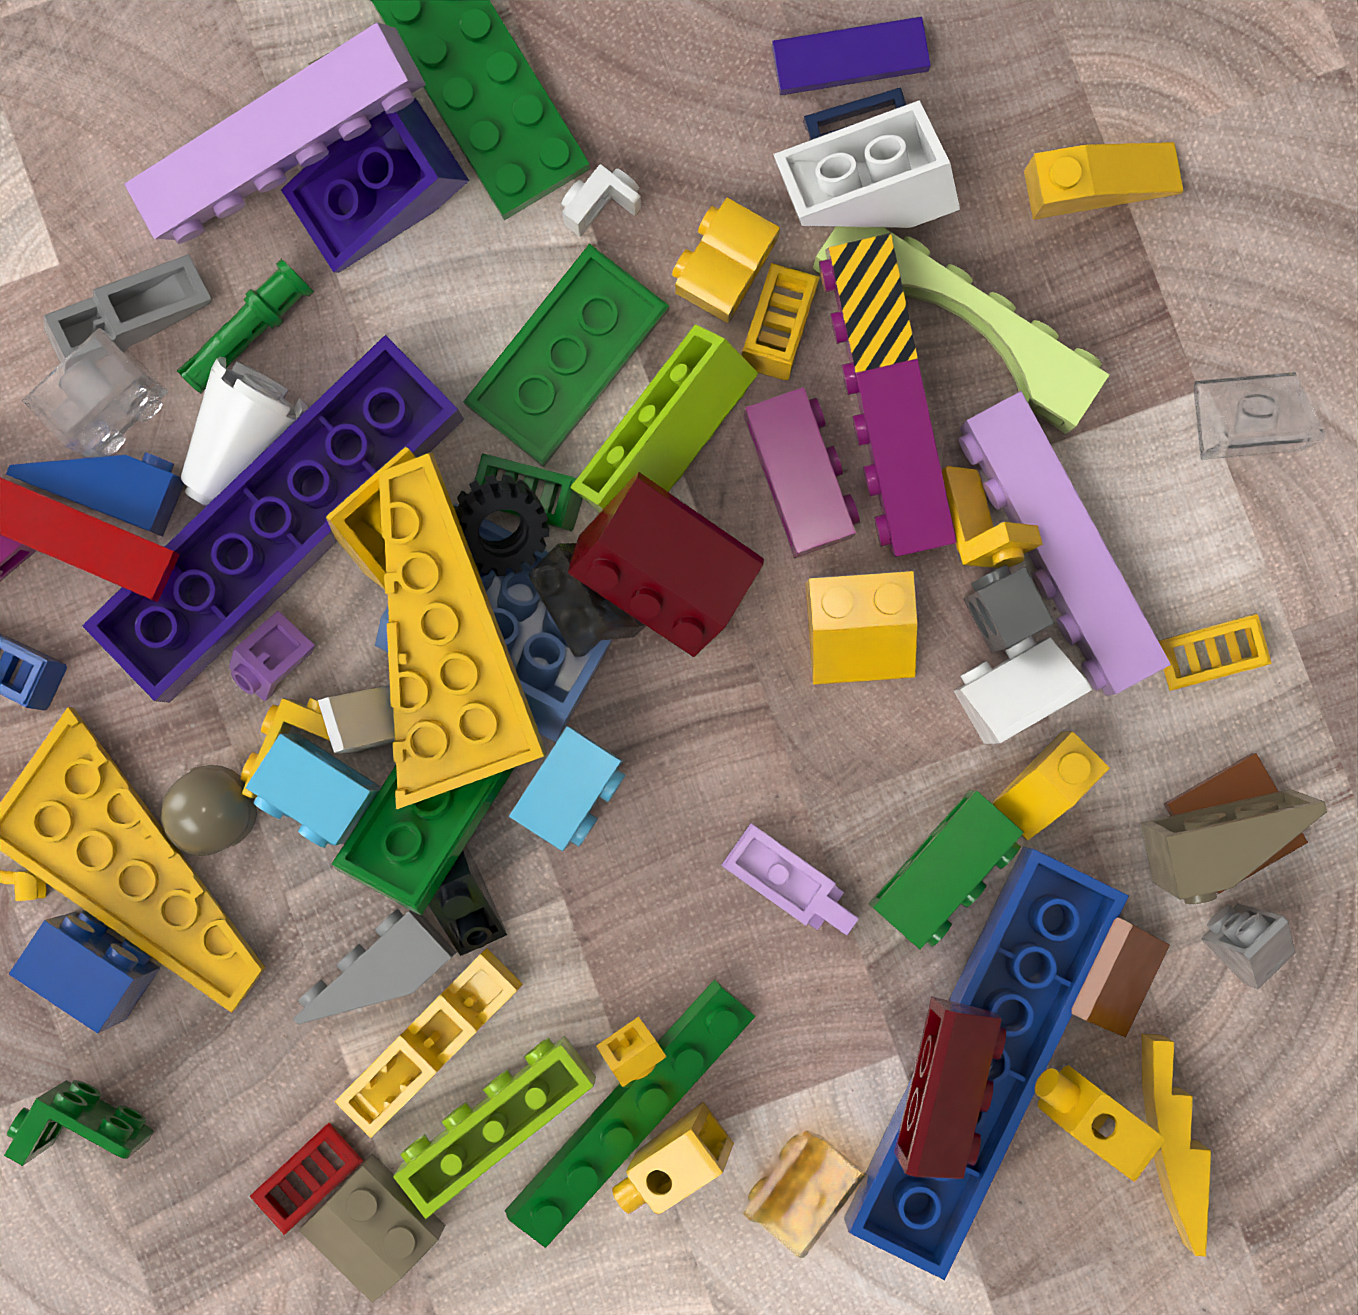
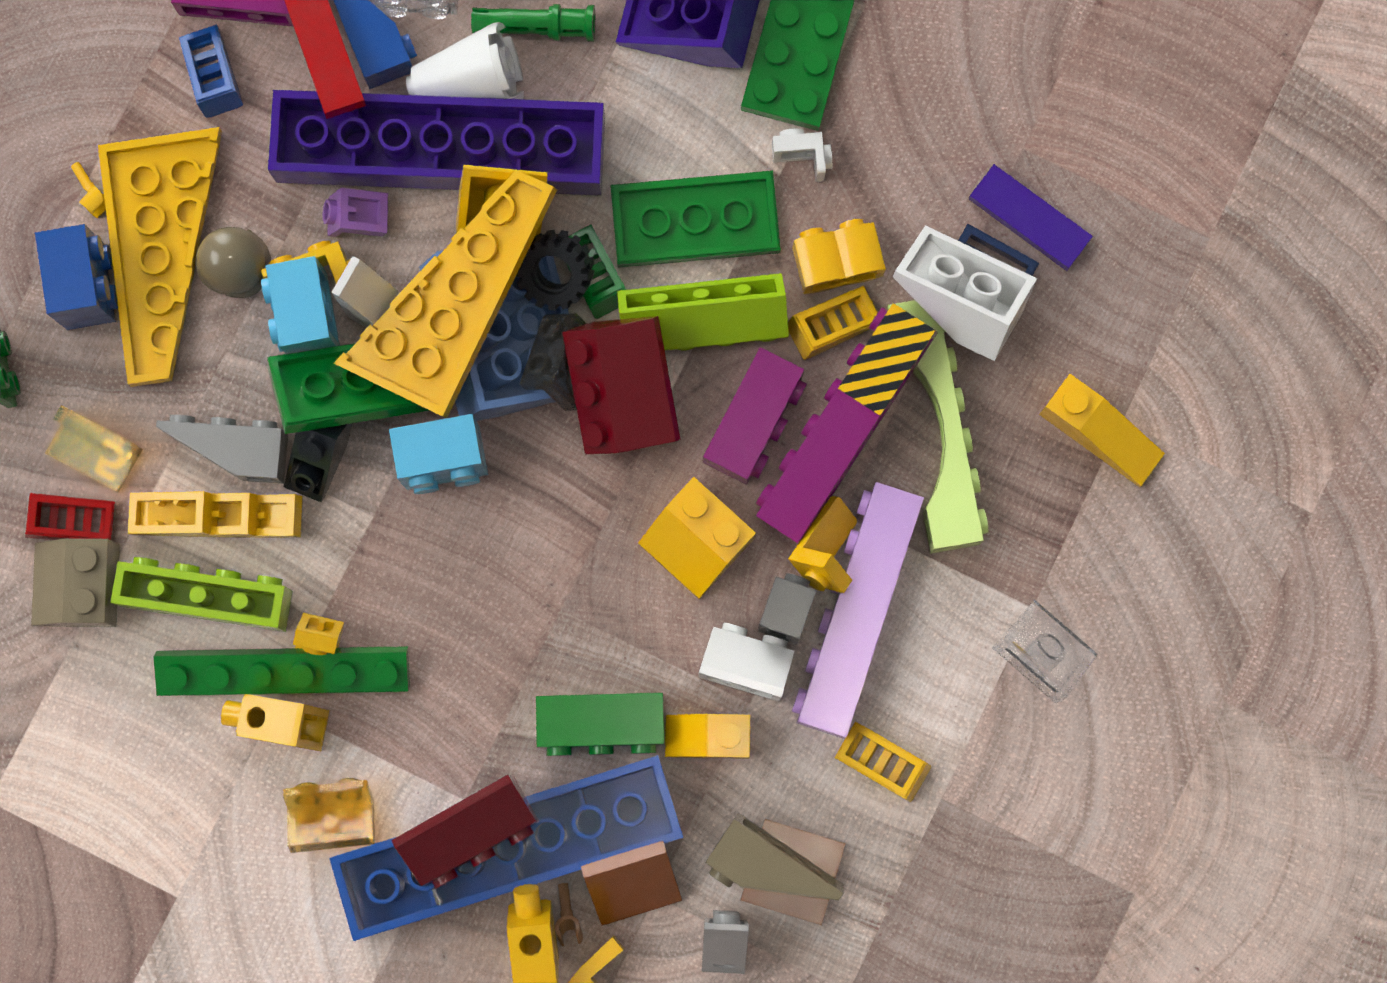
camera: 50 degrees right, 5 degrees down
lavender hinge [721,823,859,935] -> none
none -> clear yellow panel [45,405,143,493]
none -> medium nougat hand [555,883,583,947]

